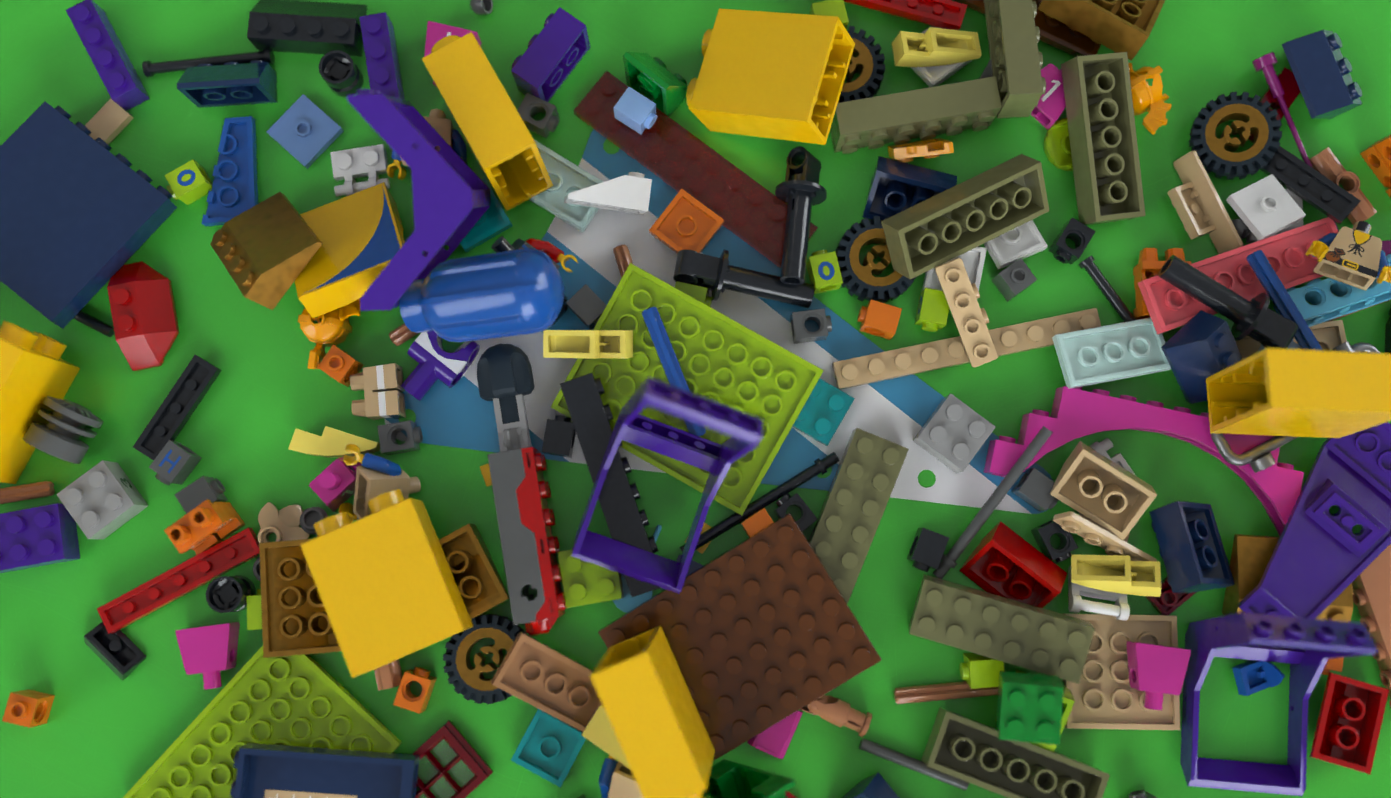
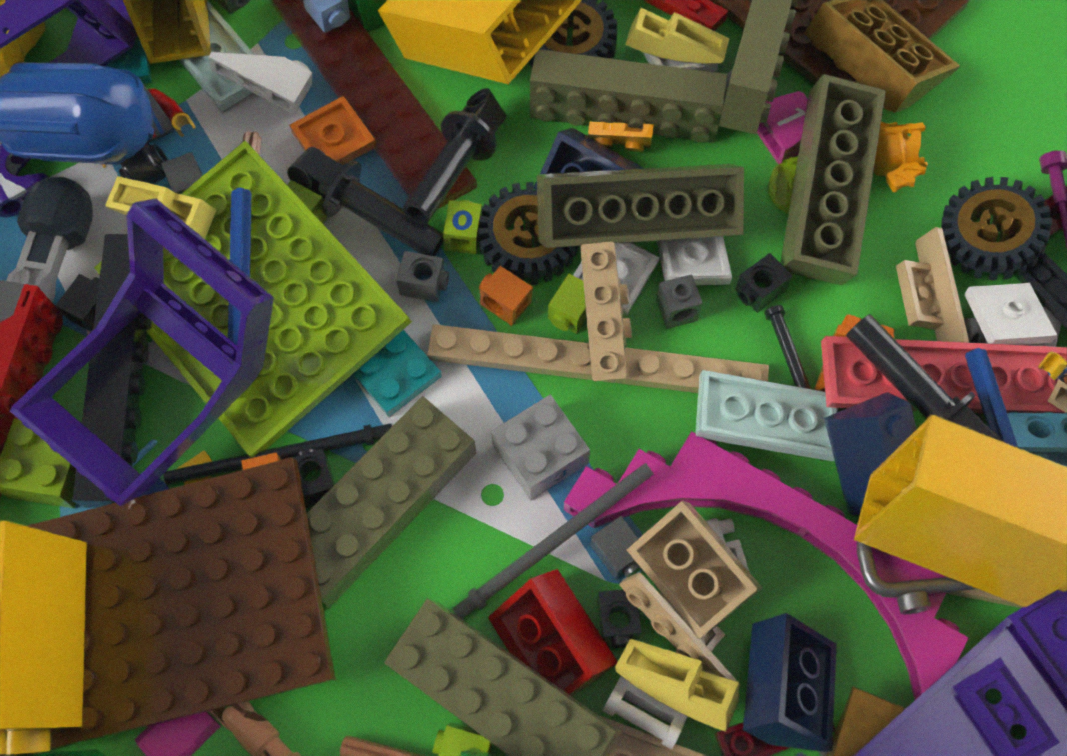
camera: 20 degrees right, 15 degrees down
black brick [907,528,949,572] -> none

